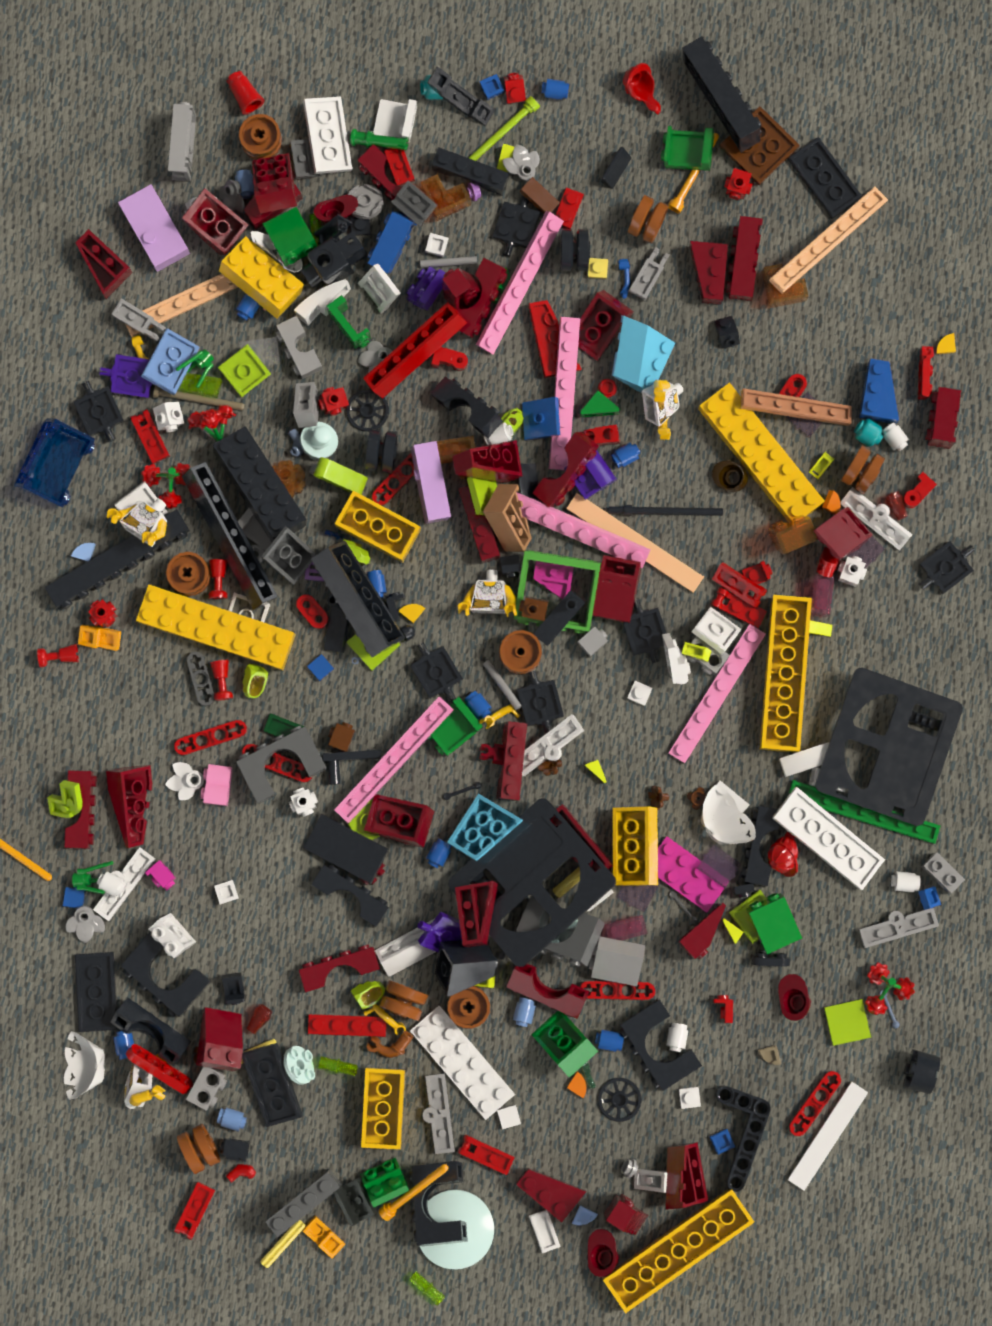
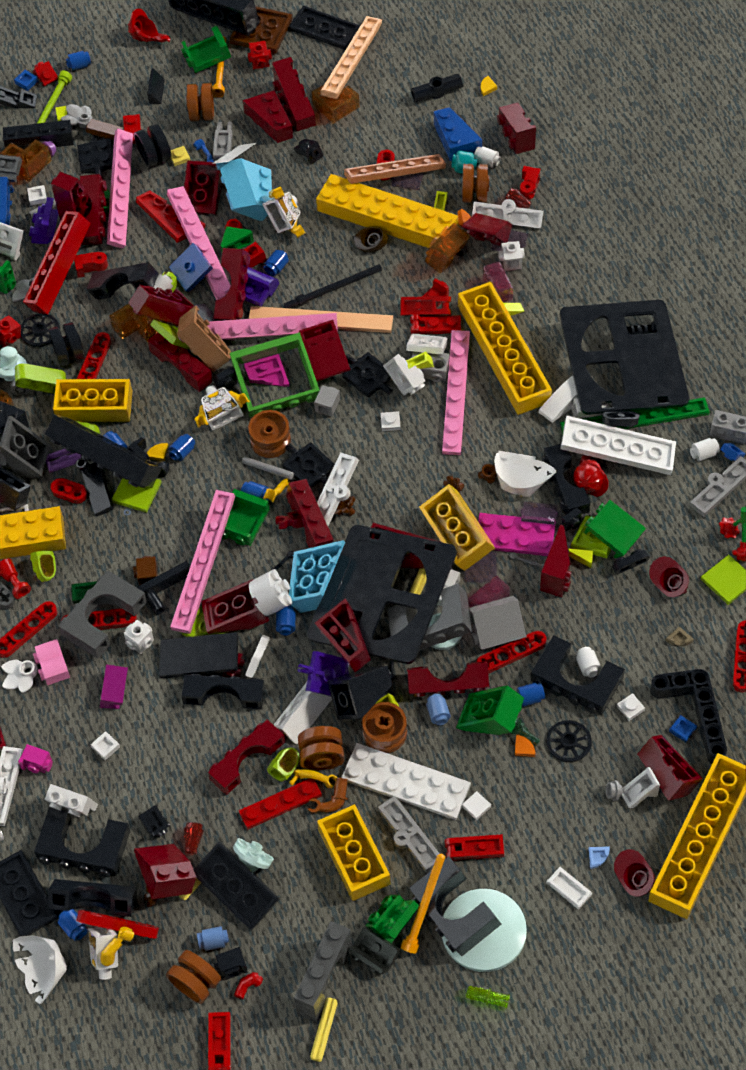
camera: 25 degrees left, 25 degrees down
light grey brick [186,1067,227,1111] -> none
light orange slope [302,1215,345,1258] -> none
blue tile [307,654,334,681] -> none
clear neon green axle [318,1056,358,1076] -> none
black plate [410,642,463,702] -> none
lavender brick [411,441,451,524] -> none
dark red wedge [516,1168,587,1222] -> none
reddish brown brick [519,596,549,621] -> none
black piece [533,590,585,646] -> none
neon yellow piece [584,760,607,784] -> none
dark red wedge [604,1194,648,1235] -> none
red bracket [713,995,733,1023] -> none
red leg [817,547,840,577] -> none
red hinge [918,346,934,400] -> none
black plate [919,541,975,594] -> none
none -> magenta hinge [100,664,128,709]
none -> blue brick [168,434,195,461]
none -> white sticker [212,143,256,164]
none -> white tile [245,635,270,678]
none -> white brick [249,569,292,616]
none -> black piece [411,74,463,102]
none -> black plate [602,411,639,428]

